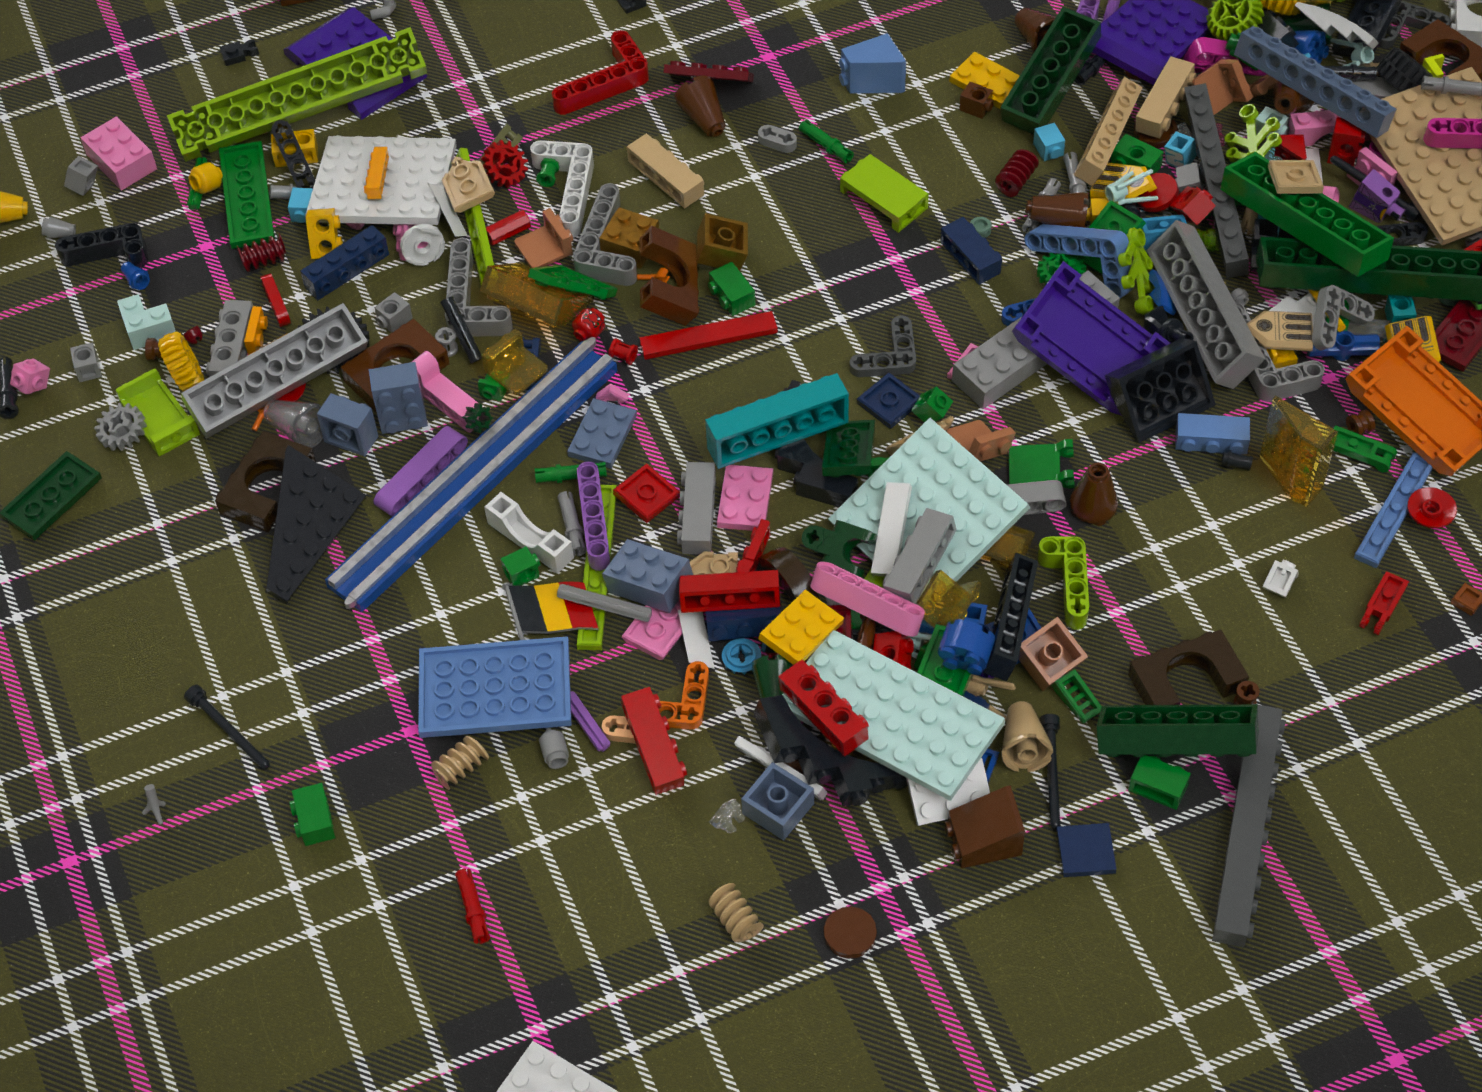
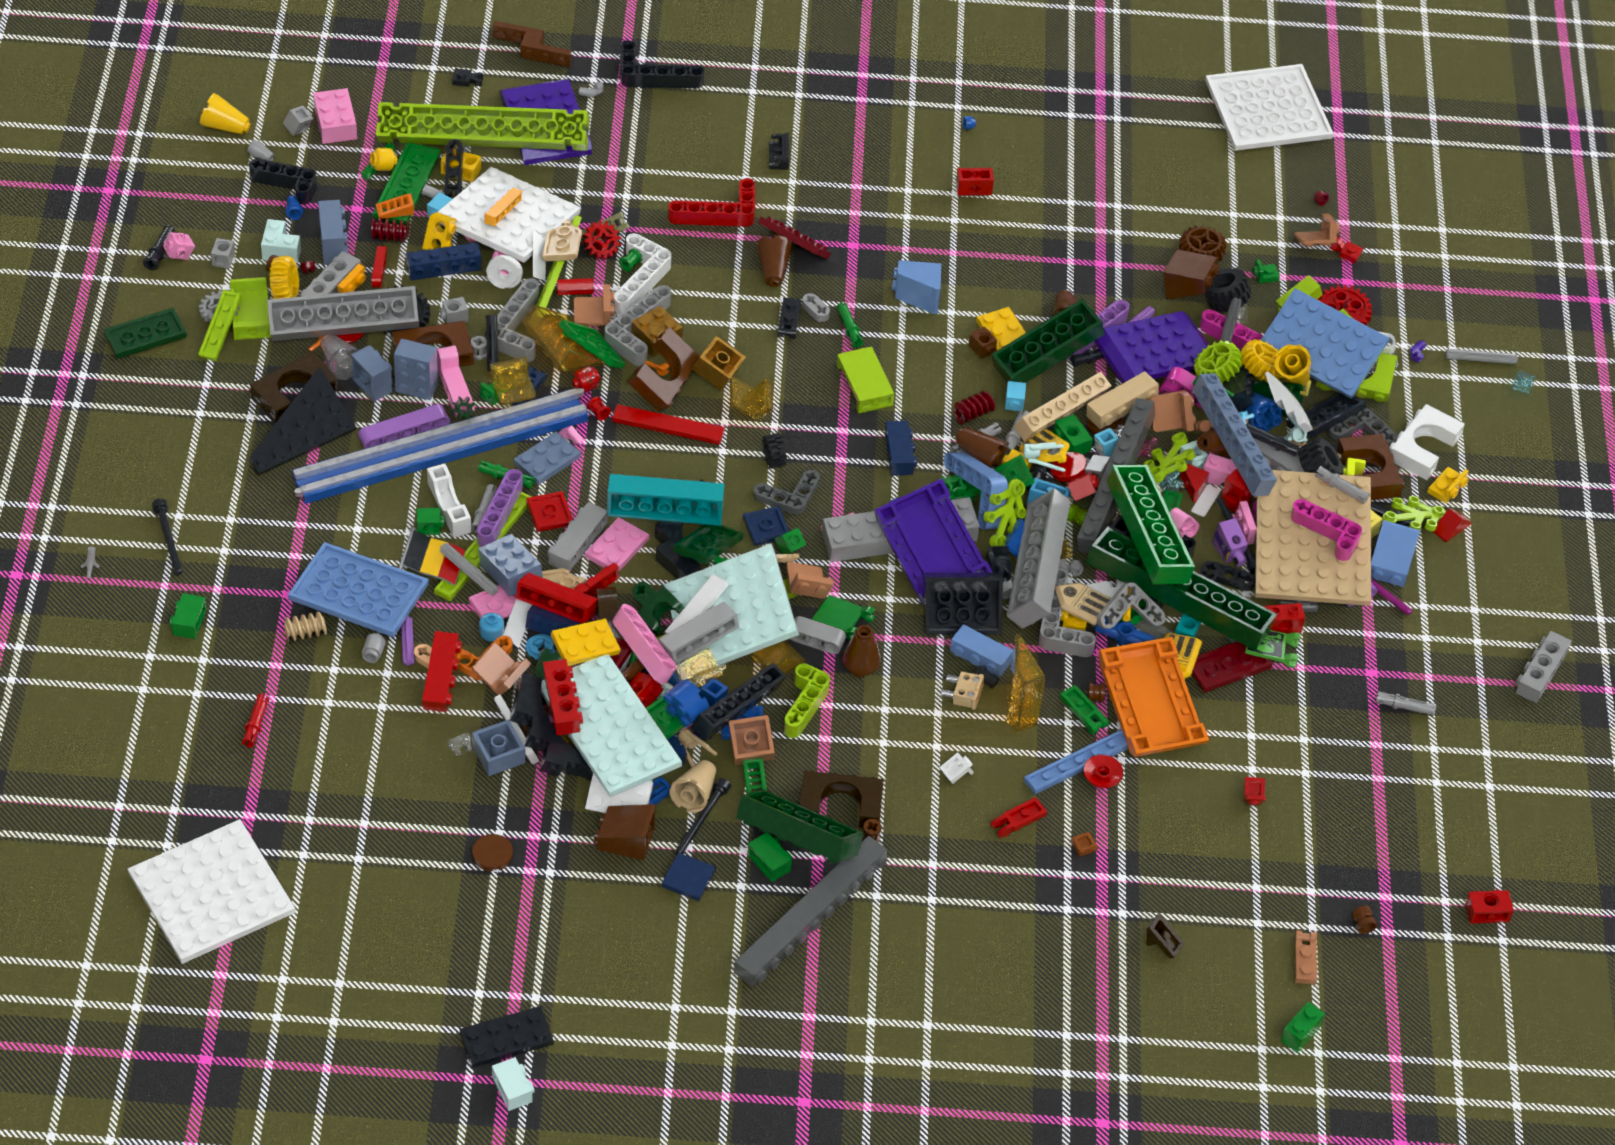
camera: 20 degrees right, 5 degrees down
tan brick [627,133,704,209] -> none
green brick [708,262,756,316] -> none
tan piece [709,883,764,943] -> none
sand green tile [970,217,992,238] -> none
tan plate [1268,160,1324,194] -> none
none -> lime tile [198,289,242,362]
none -> sand blue brick [318,200,348,265]
none -> orange slope [376,194,414,219]
none -> nougat bracket [472,643,531,695]
none -> dark azure head [479,613,504,642]
none -> clear yellow bracket [730,377,773,421]
none -> black tyre [762,433,787,469]
none -> black plate [777,297,801,339]
none -> tan piece [941,671,984,710]

